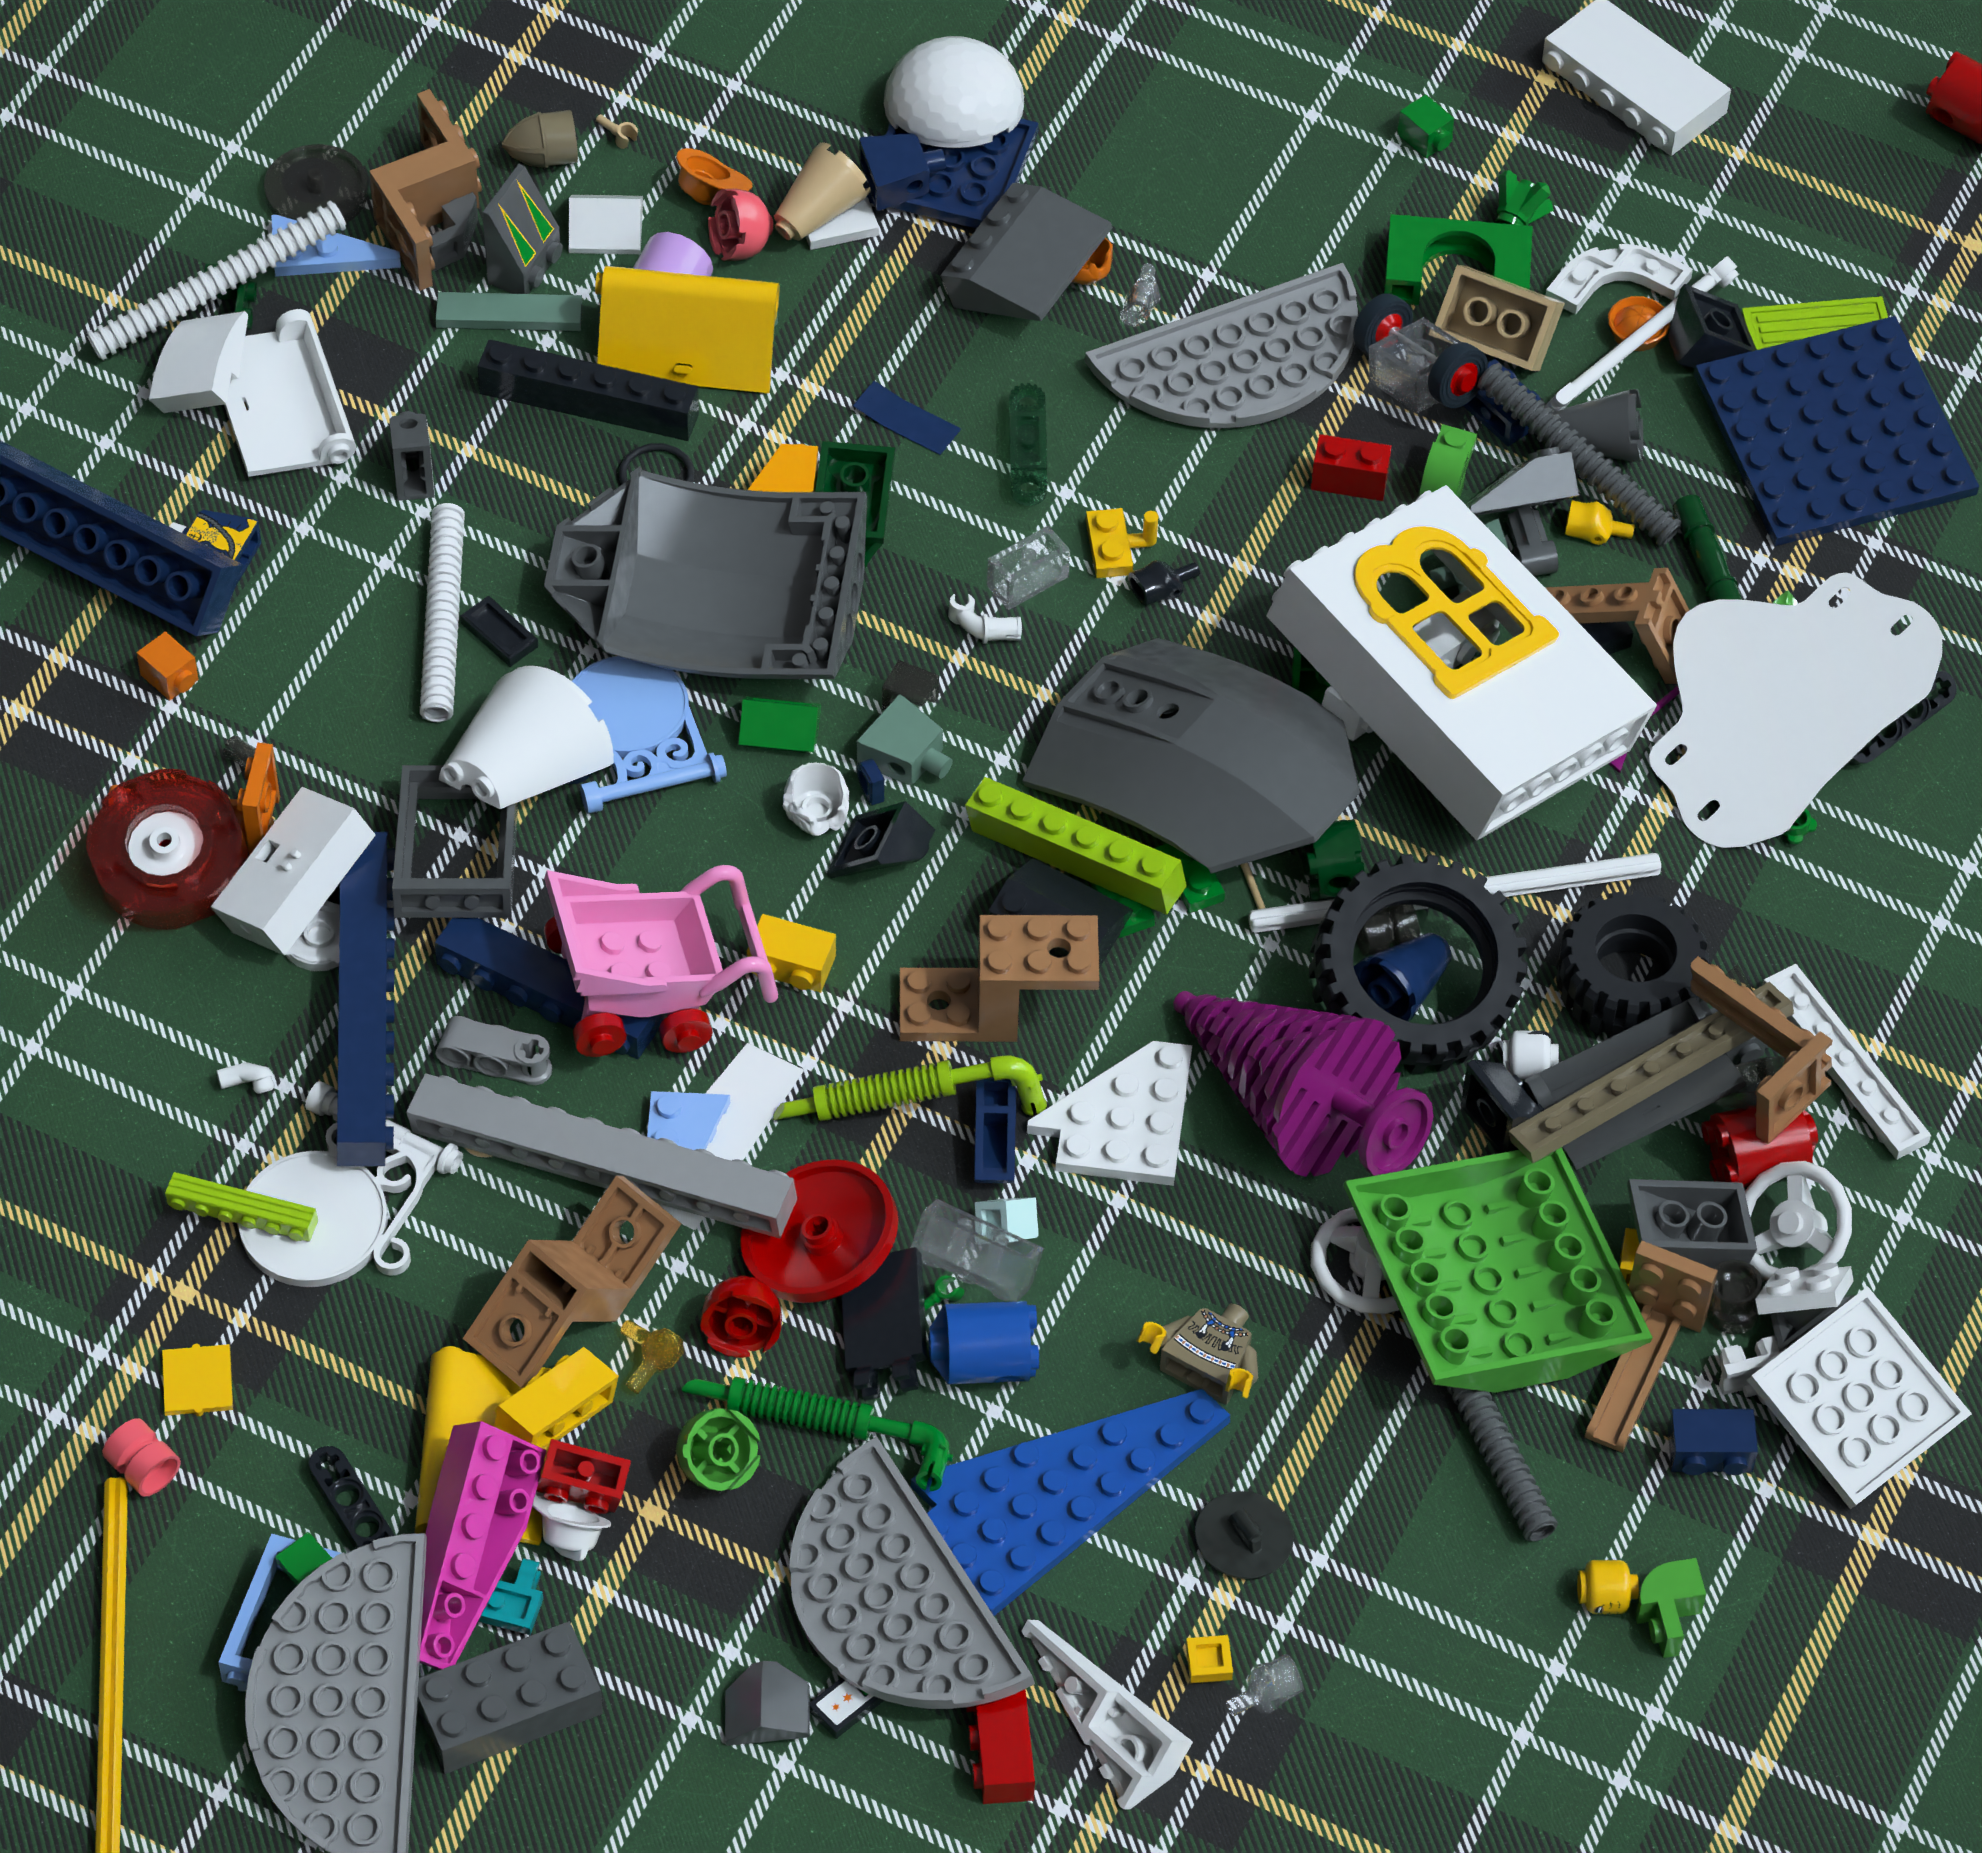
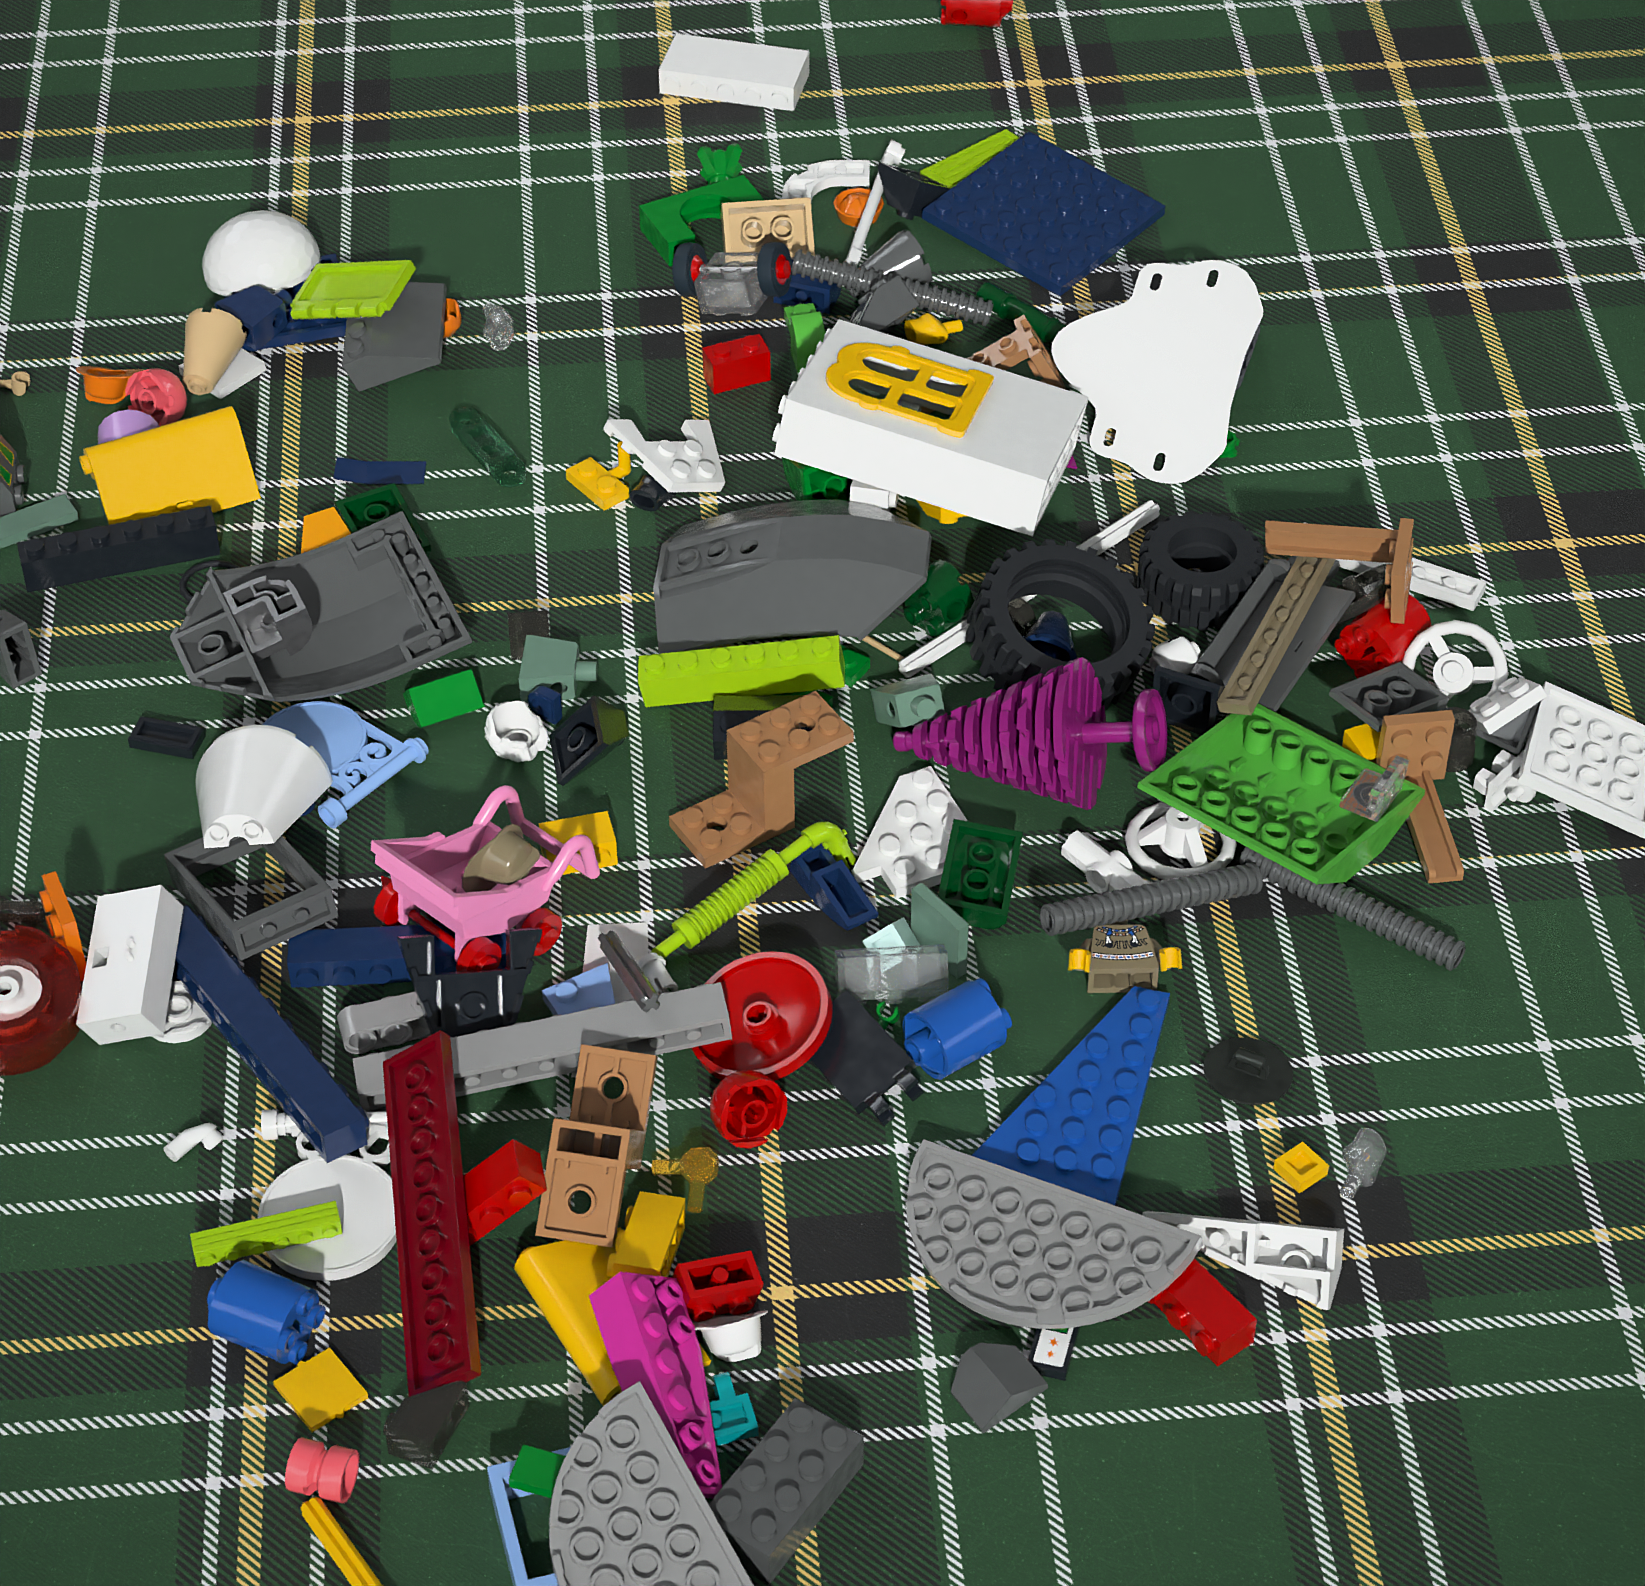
camera: 30 degrees left, 10 degrees down
black beam [309,1446,395,1549] -> none
white piece [420,503,465,722] -> none
white slope [569,195,643,254] -> none
bright green cylinder [676,1408,760,1491] -> none
green piece [682,1376,953,1491] -> none
white piece [948,594,1022,644] -> none
clear brick [987,525,1070,610] -> none
light grey plate [1085,263,1358,428] -> none
green brick [1397,94,1454,158] -> none
yellow head [1577,1560,1639,1614] -> none
bright green brick [1636,1558,1706,1658] -> none
dark blue brick [1667,1409,1758,1475] -> none
none -> blue cylinder [207,1260,326,1365]
none -> flat silver brick [223,575,313,662]
none -> lime hinge [290,260,416,320]
none -> dark red plate [383,1030,481,1405]
none -> clear smoke slope [383,1381,469,1470]
none -> black wing [397,927,542,1038]
none -> dark tan piece [462,824,540,893]
none -> red brick [463,1139,547,1246]
none -> dark grey axle [598,930,660,1012]
none -> white wing [603,419,725,492]
none -> white pin [638,953,678,995]
none -> sand green torso [870,674,945,728]
none -> sand green tile [911,883,969,979]
none -> dark green slope [938,819,1023,929]
none -> dark grey piece [1040,863,1263,936]
none -> white piece [1061,830,1149,894]
none -> clear panel [1339,756,1410,822]

